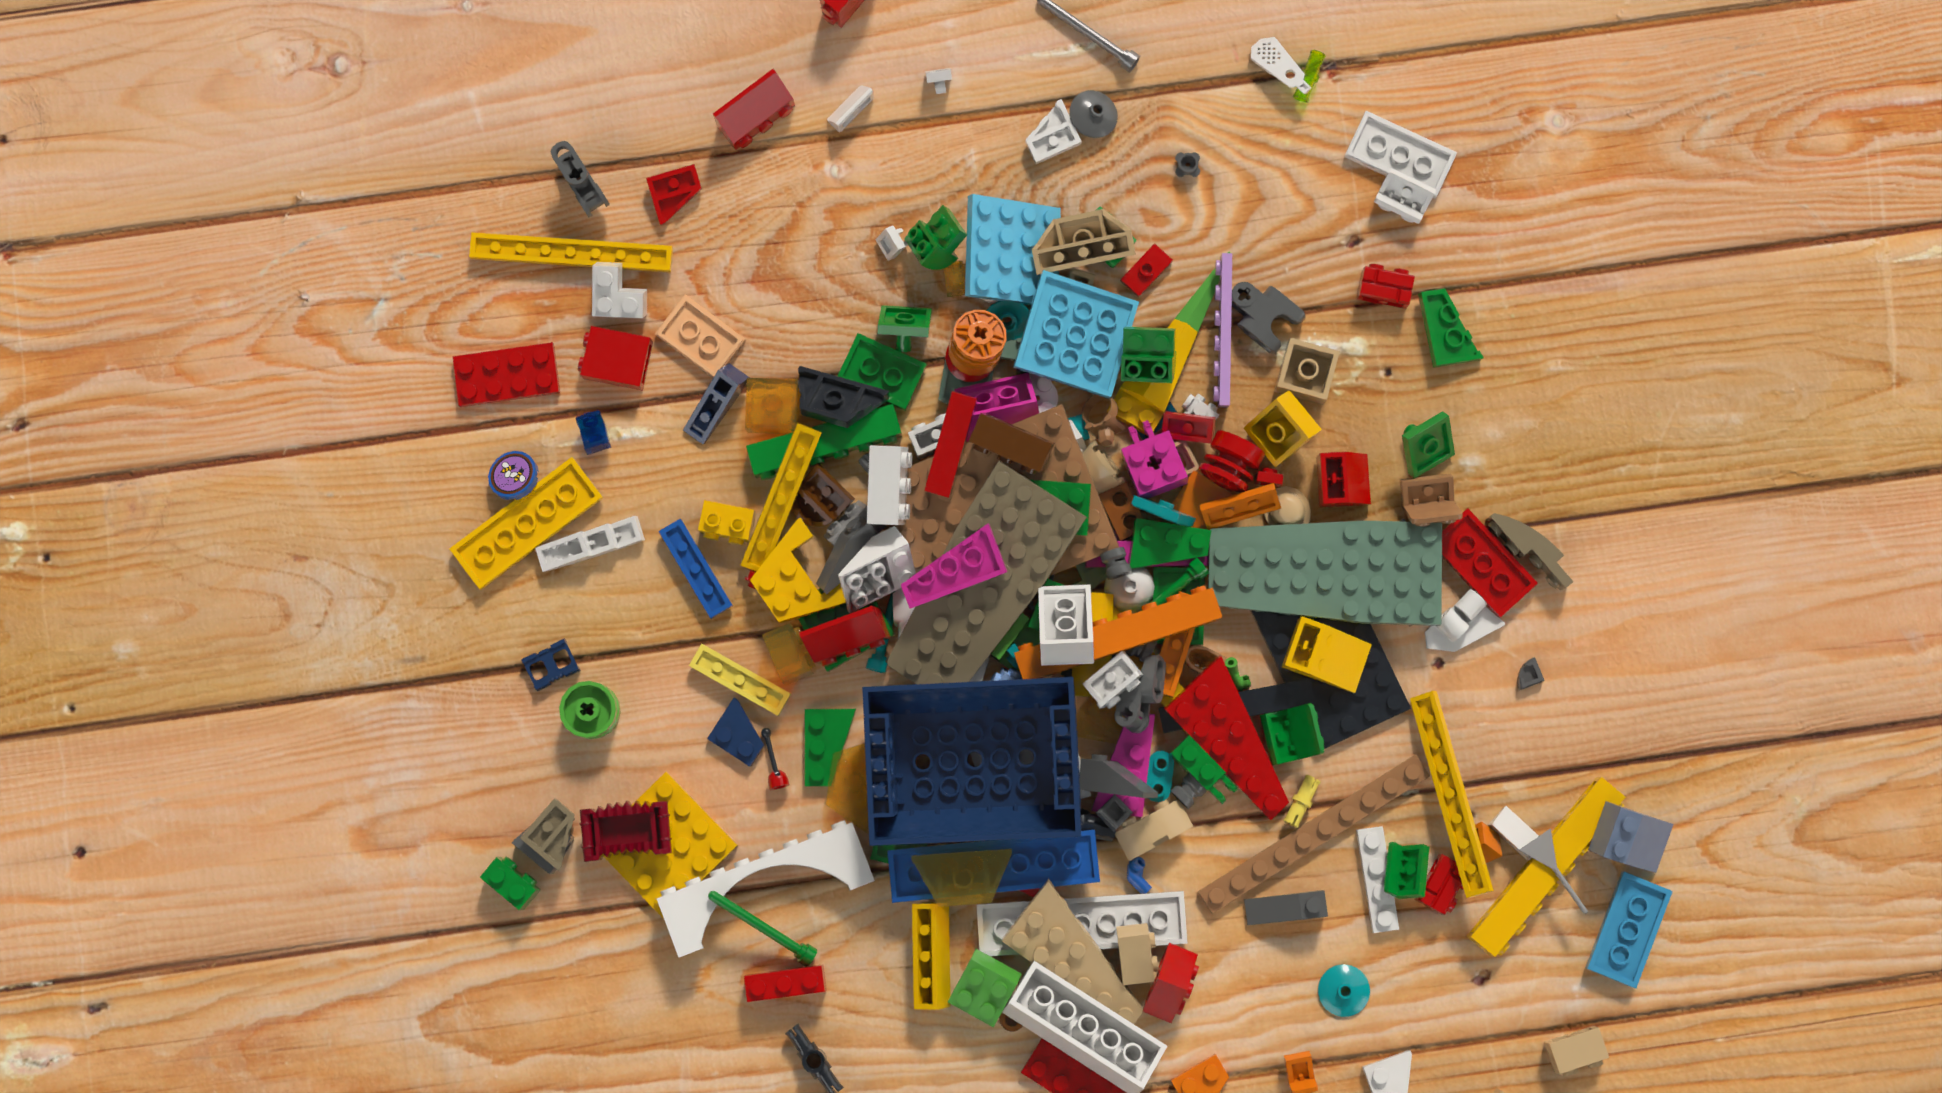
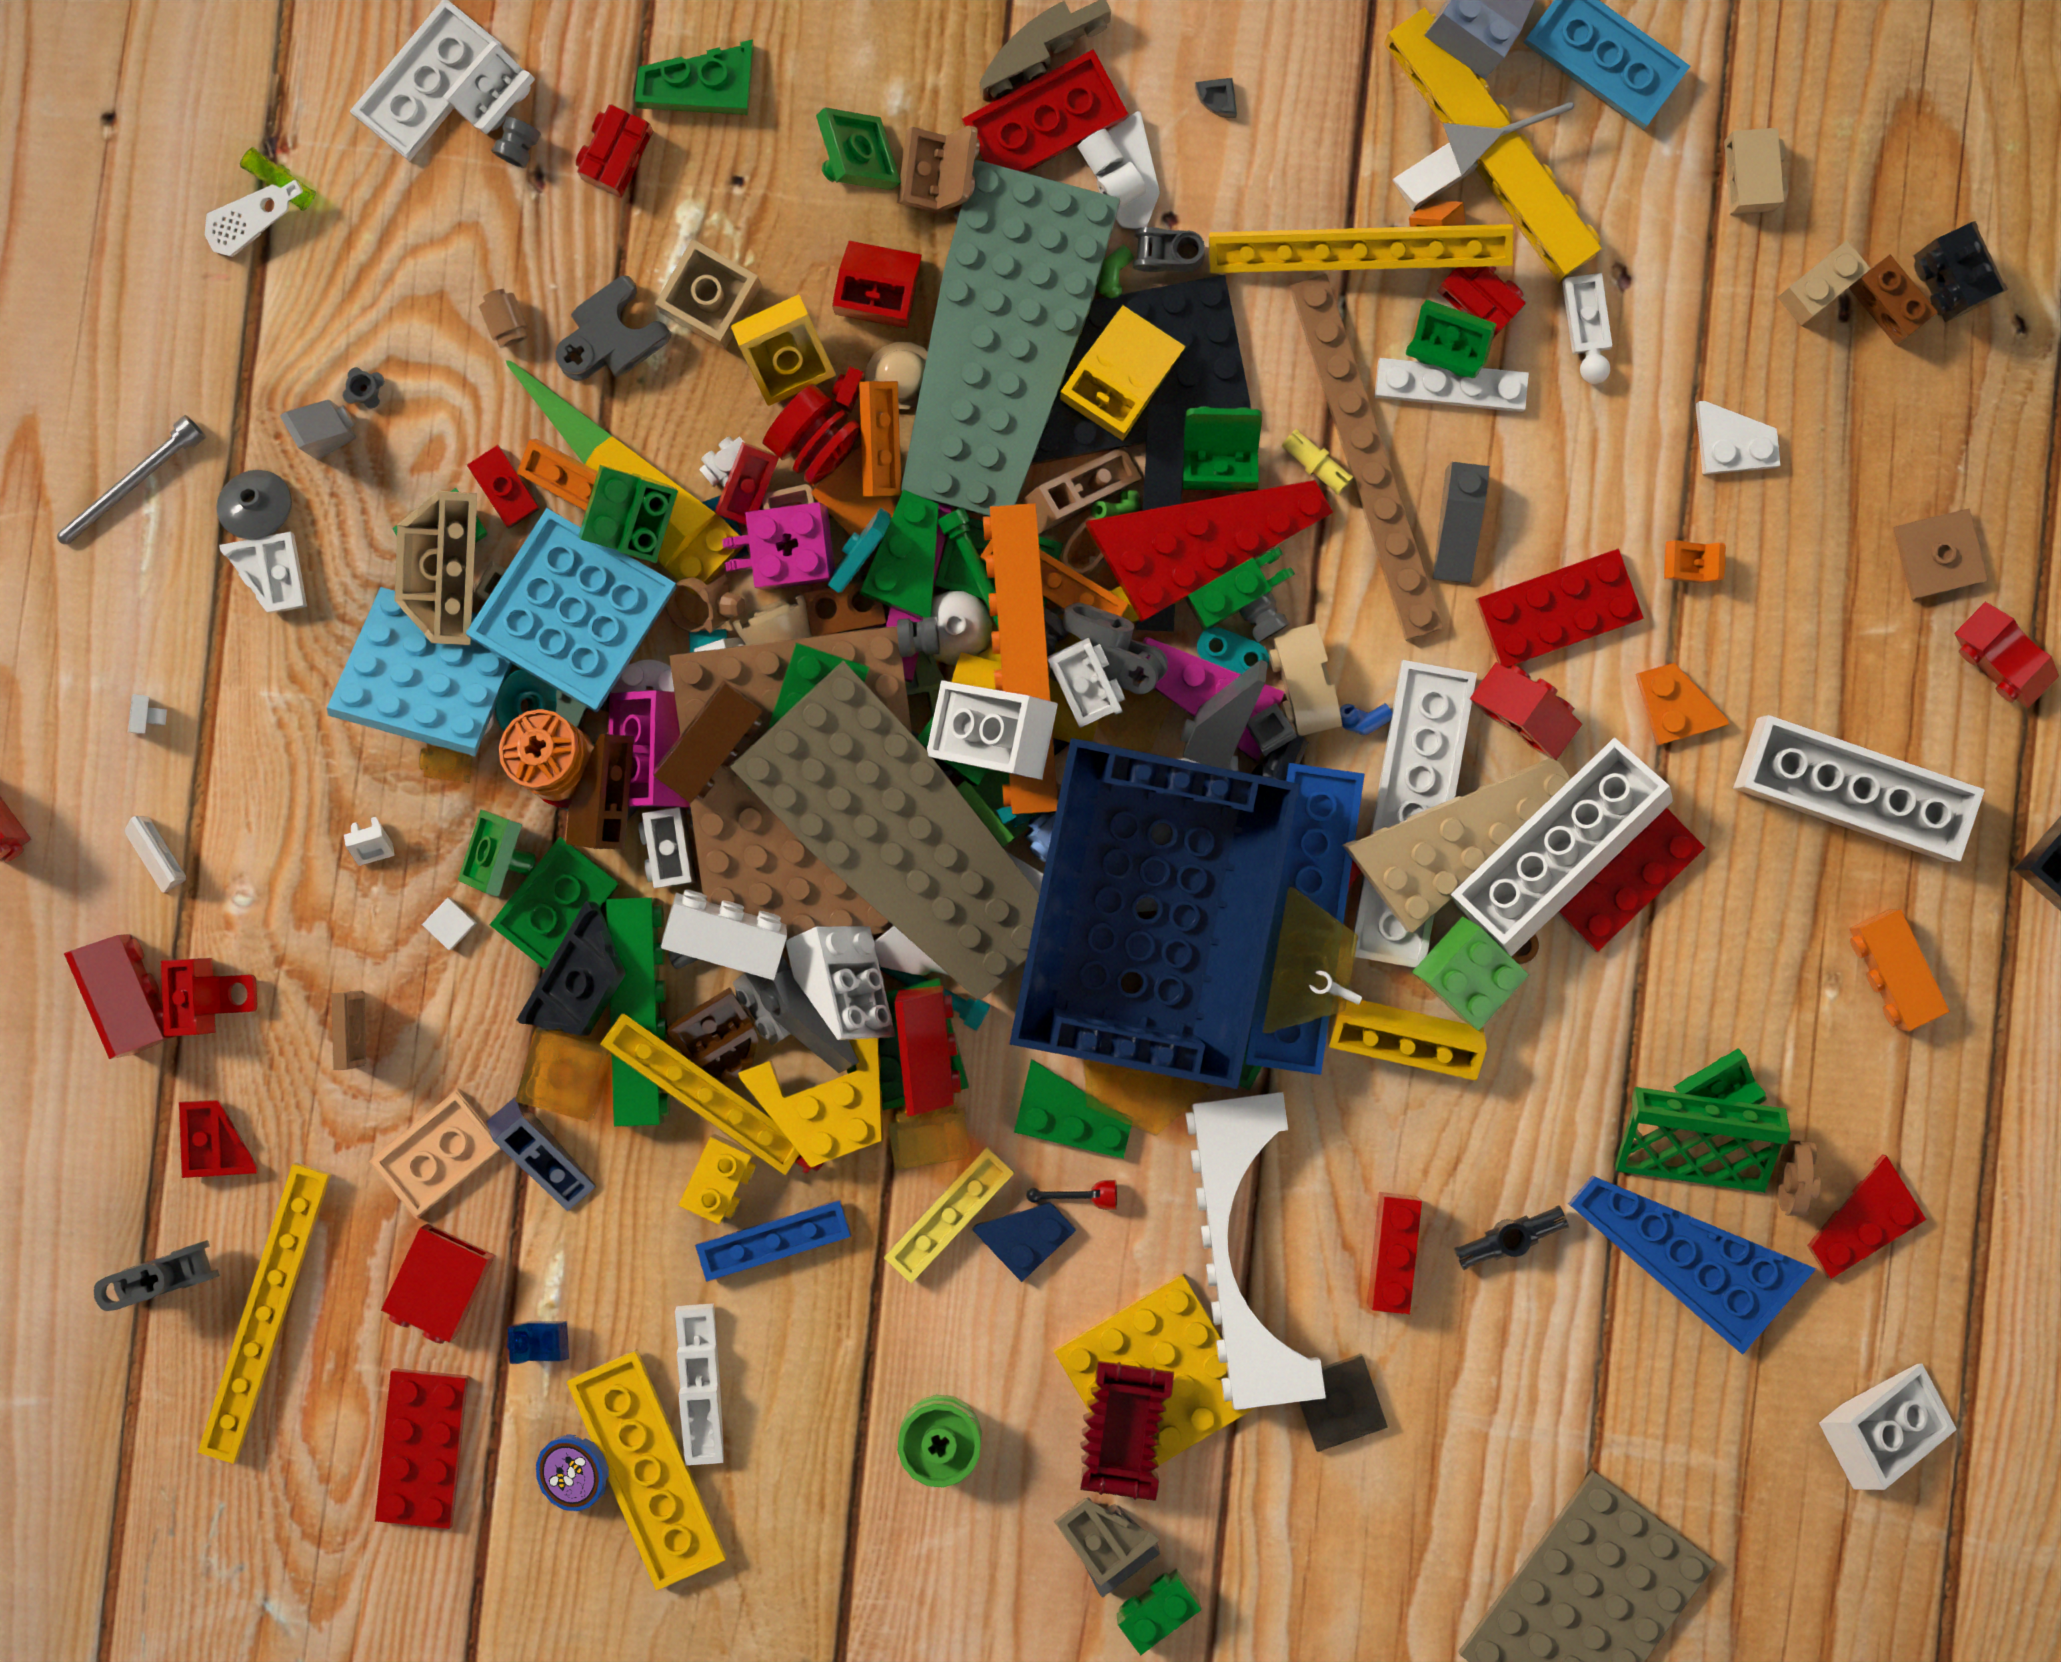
camera: 75 degrees left, 5 degrees up
dark blue piece [521,638,581,691] -> none
white brick [592,262,647,318] -> none
green piece [708,891,817,967] -> none
dark pink wing [901,523,1008,609] -> none
green brick [904,205,967,270] -> none
red tile [924,391,978,498] -> none
tan brick [1116,923,1158,985] -> none
lavender plate [1213,253,1232,408] -> none
teal dish [1318,964,1370,1017] -> none
none -> red piece [161,958,258,1036]
none -> light grey slope [280,399,356,460]
none -> medium nougat tile [331,991,366,1070]
none -> white tile [422,897,477,950]
none -> medium nougat brick [479,289,528,348]
none -> dark grey wheel [491,117,541,168]
none -> orange plate [517,439,598,511]
none -> reddish brown slope [566,734,634,850]
none -> medium nougat slope [1019,447,1142,535]
none -> bright green arm [1096,244,1134,299]
none -> dark grey piece [1133,227,1205,272]
none -> clear smoke plate [1299,1354,1388,1452]
none -> white hand [1309,971,1362,1005]
none -> red plate [1476,548,1644,668]
none -> white plate [1562,273,1613,384]

